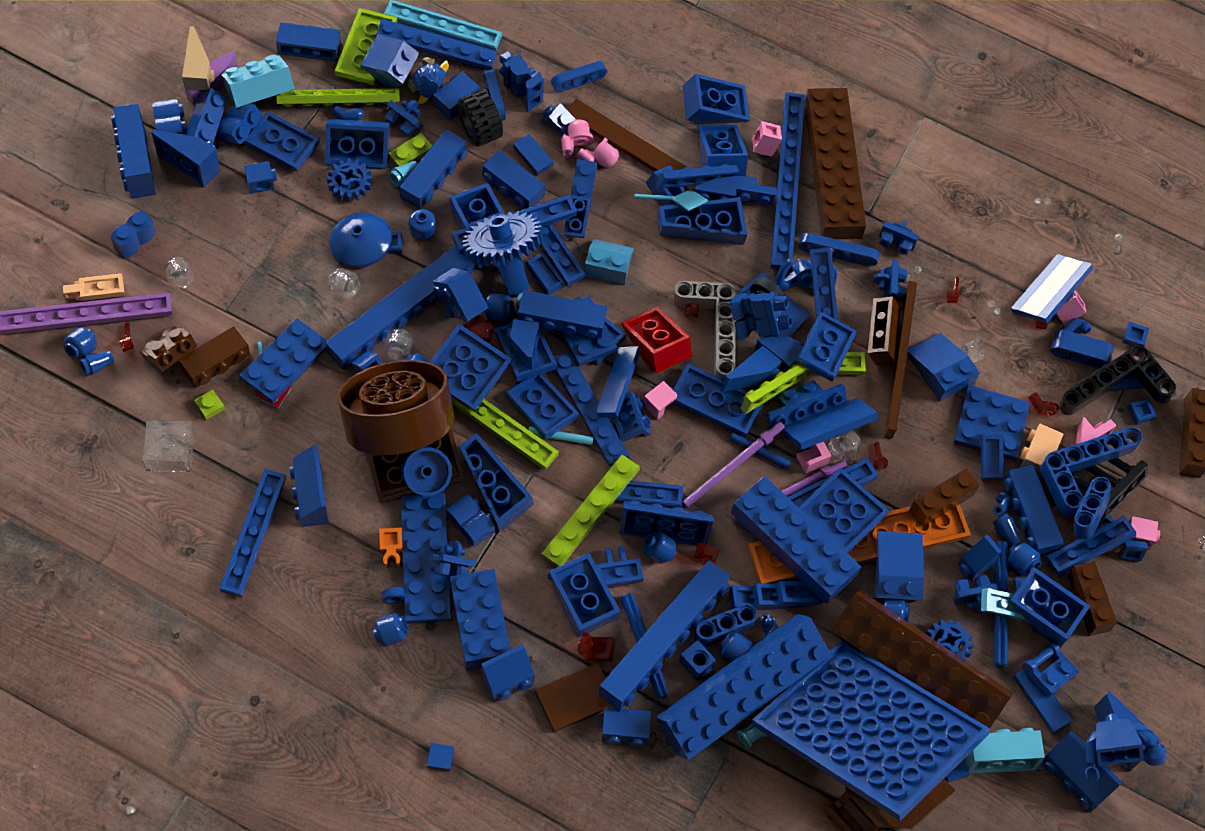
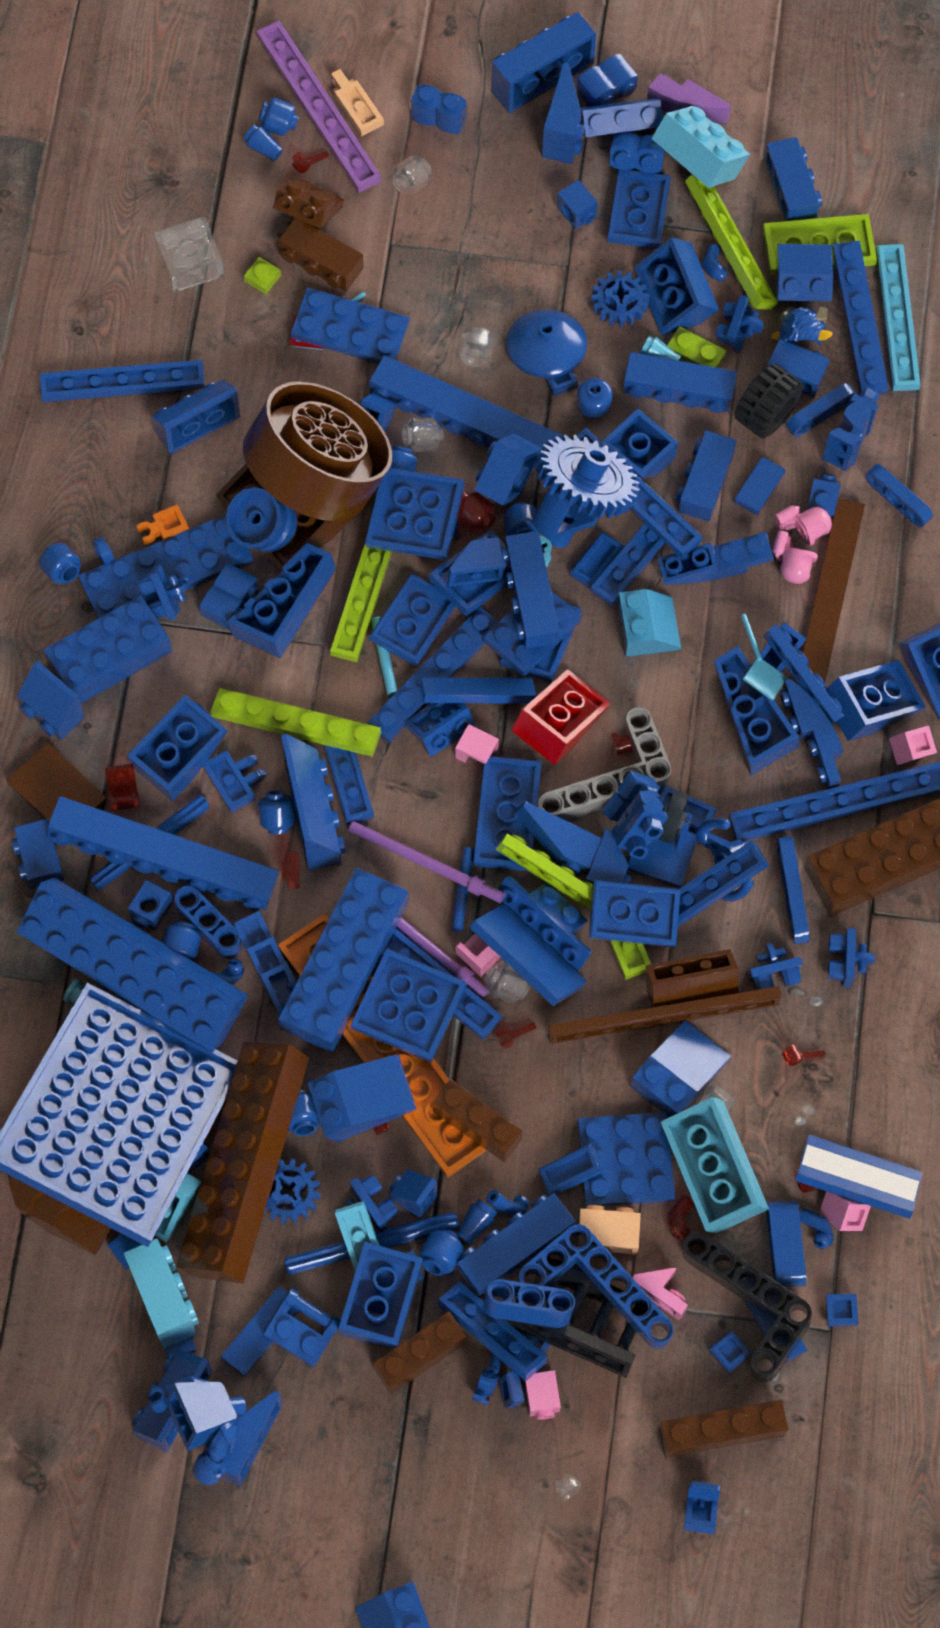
camera: 75 degrees right, 5 degrees up
tan slope [182,26,214,90] -> none
none -> blue piece [472,1351,504,1406]
none -> medium azure brick [661,1097,769,1234]

